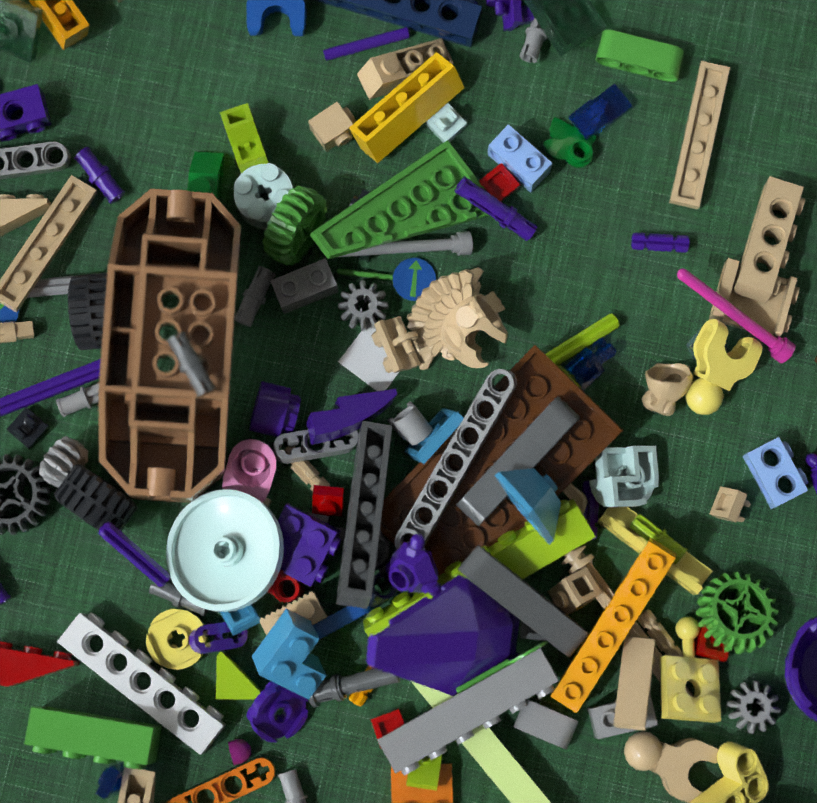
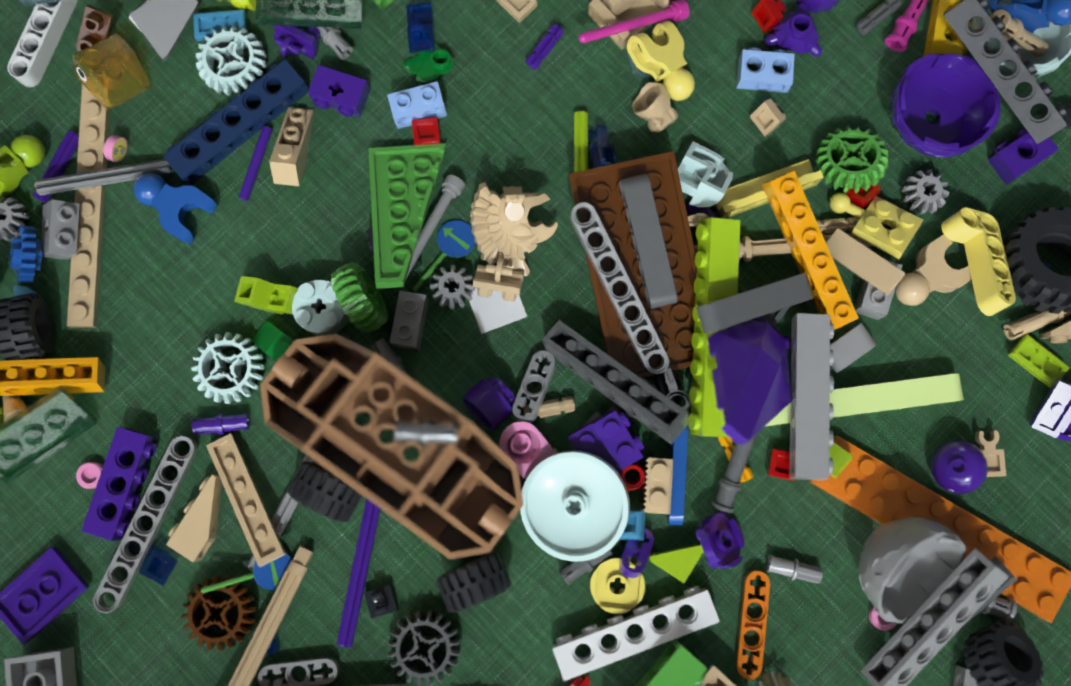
camera: 60 degrees left, 0 degrees up
light grey gear [39,436,89,488] -> none
light grey axle [56,383,99,417] -> none
dark purple axle [98,522,170,587] -> none
magenta hinge [228,739,251,765] -> none
dark azure brick [252,608,326,699] -> none
dark purple slope [306,389,397,445] -> none
tan brick [308,102,356,152] -> none
red plate [312,485,344,516] -> none
yellow brick [349,52,465,163] -> none
dark purple rock [385,534,442,597] -> none
light grey piece [387,401,433,445] -> none
dark azure tile [404,408,464,464] -> none
light aqua tile [426,103,467,143] -> none
dark purple pin [454,176,537,241] -> none
bright green piece [456,640,549,693] -> none
dark azure slope [495,468,561,544] -> none
tan brick [548,567,602,615] -> none
lime axle [630,514,687,565] -> none
none -> light aqua gear [191,332,265,404]
none -> dark purple brick [308,65,371,117]

